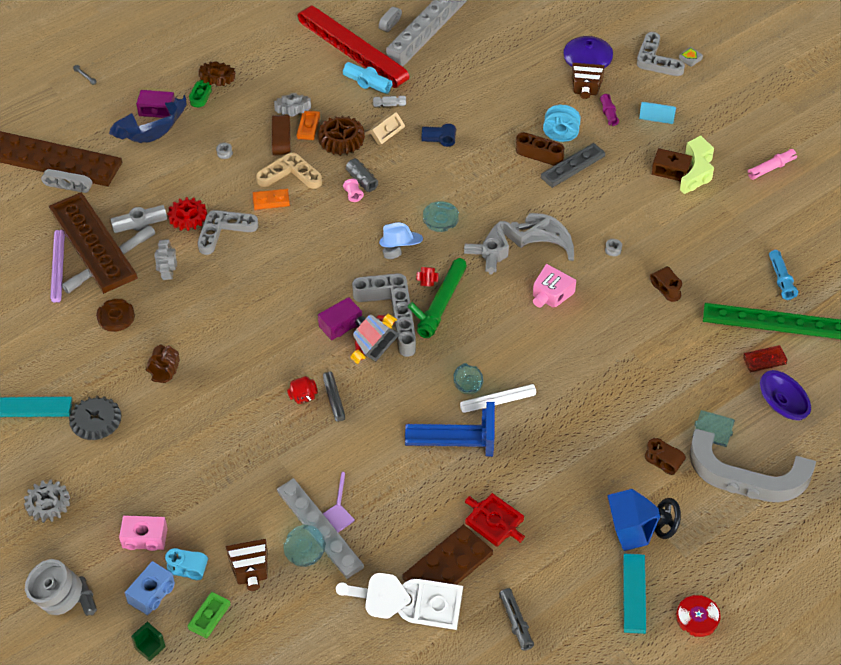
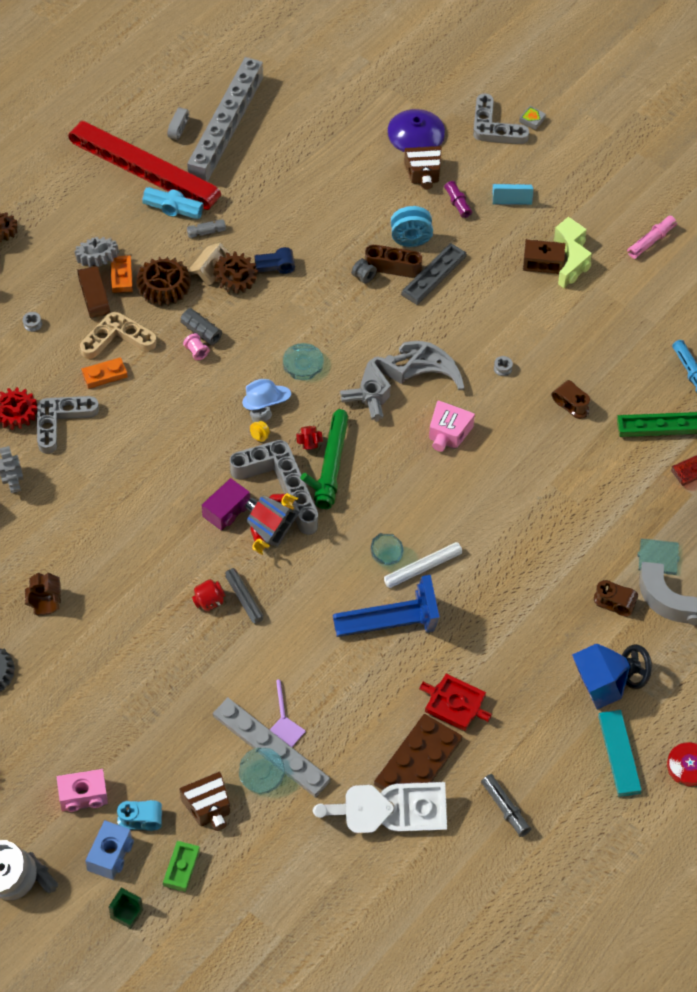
camera: 15 degrees left, 5 degrees up
none -> reddish brown gear [213,251,258,294]
none -> yellow plate [250,421,270,442]
none -> dark grey wheel [351,258,377,284]

